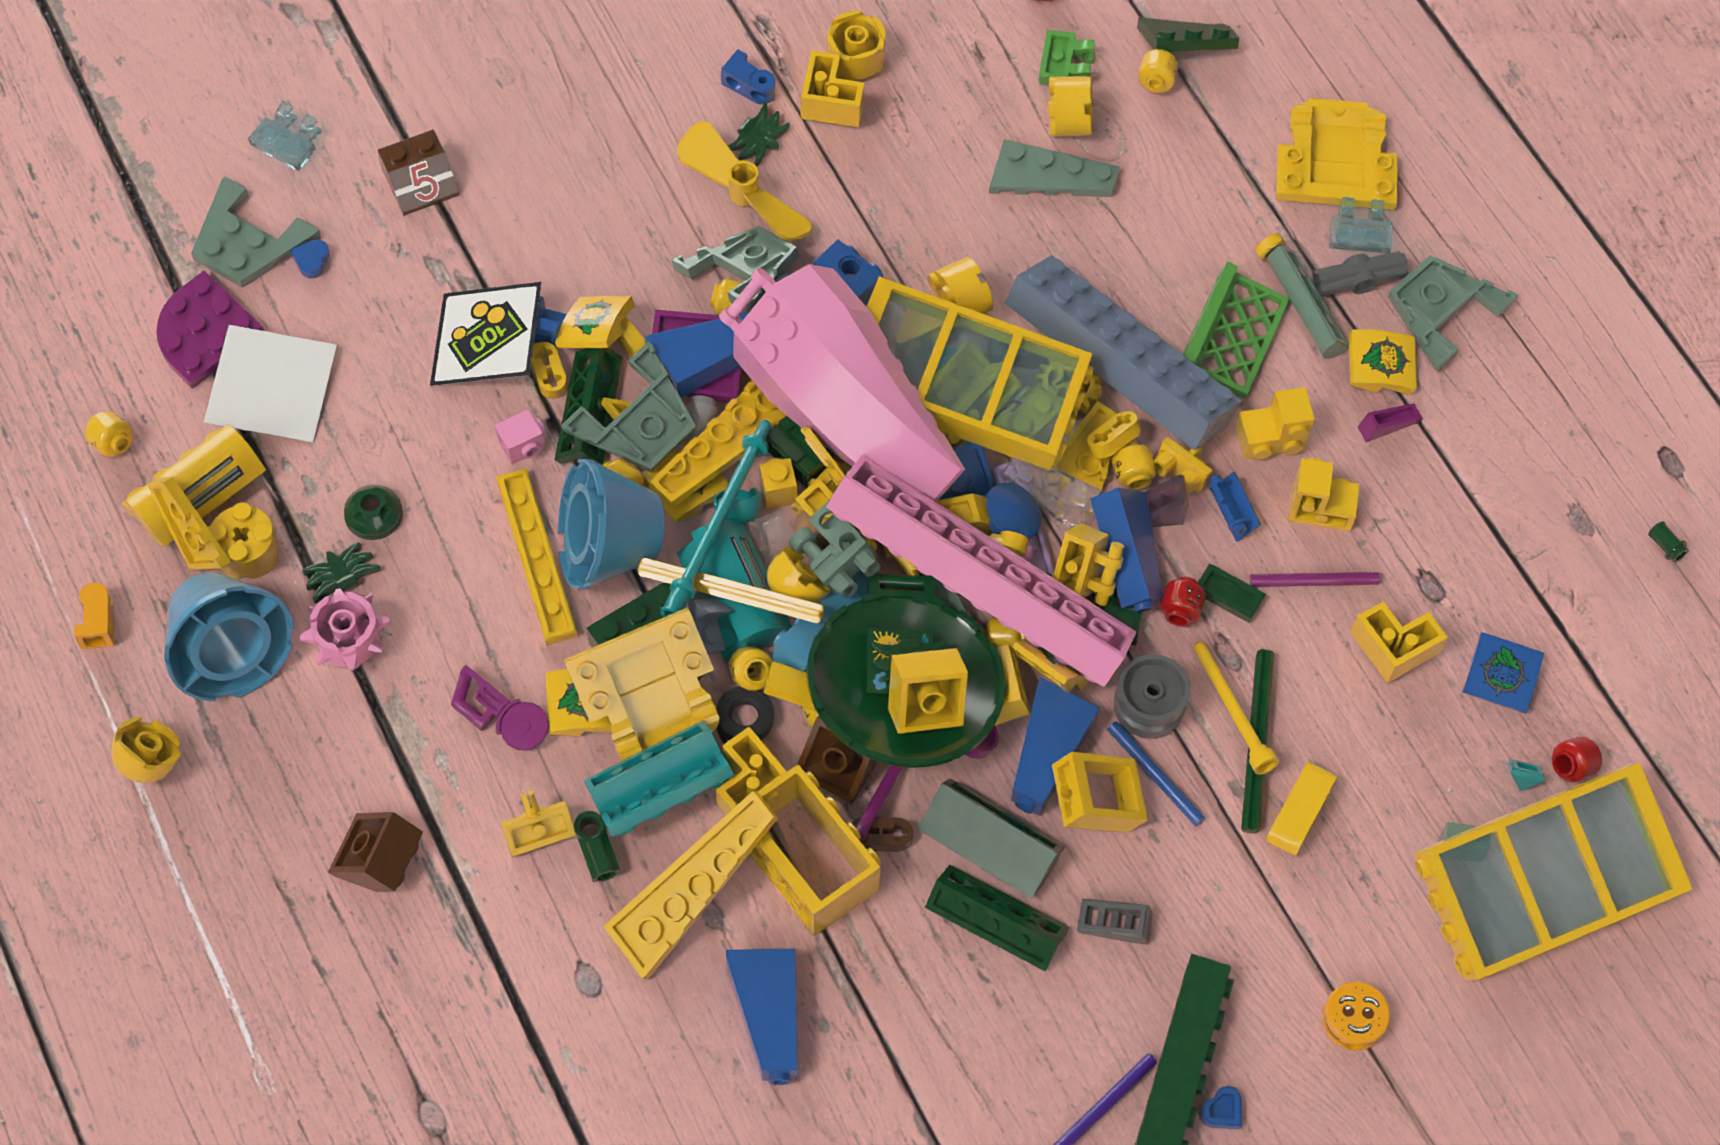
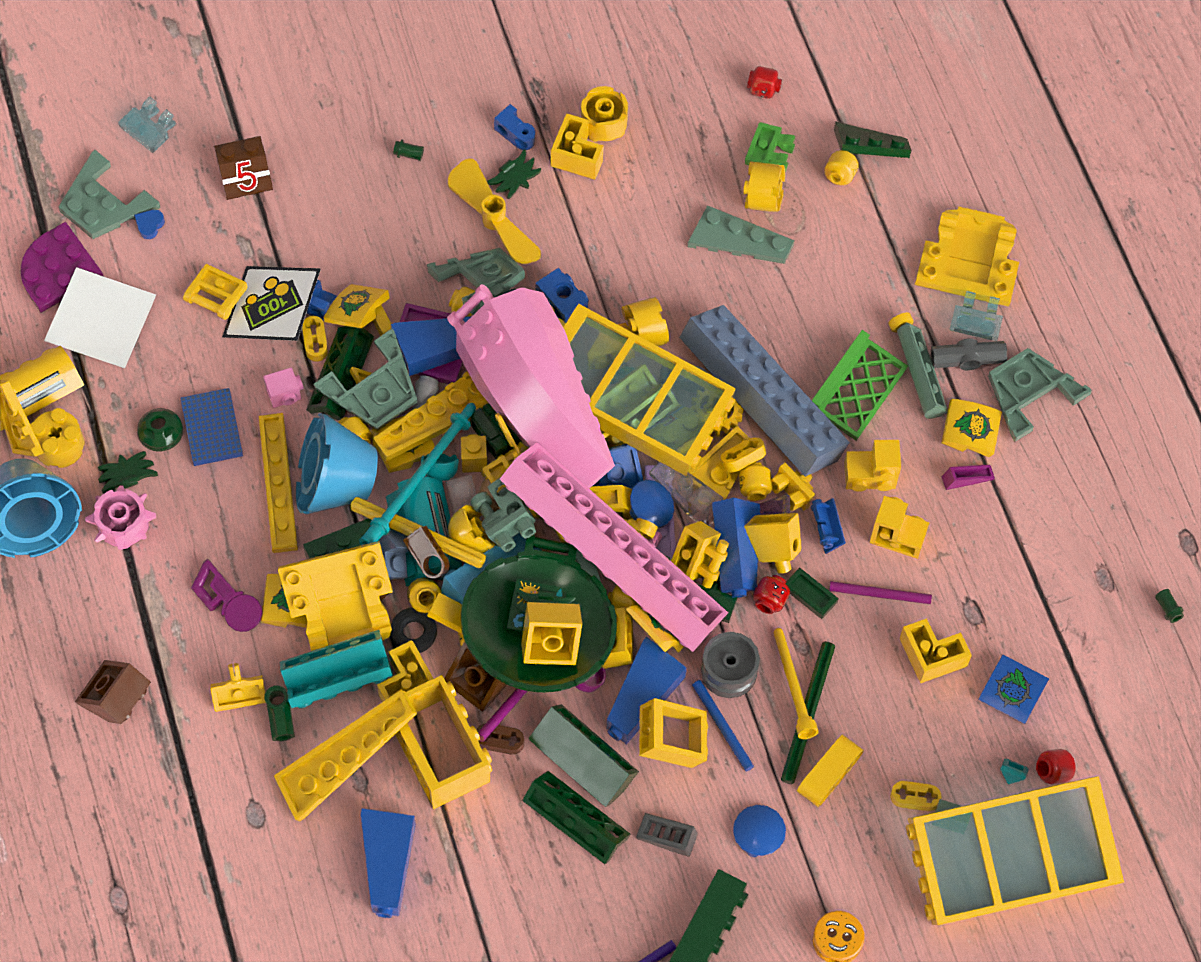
camera: 10 degrees right, 0 degrees up
none -> blue tile [181,388,243,466]
none -> yellow plate [183,264,248,320]
none -> dark green pin [393,139,424,161]
none -> piece [403,526,449,578]
none -> blue dish [733,805,786,857]
none -> yellow torso [744,513,801,574]
none -> yellow beam [890,781,942,811]

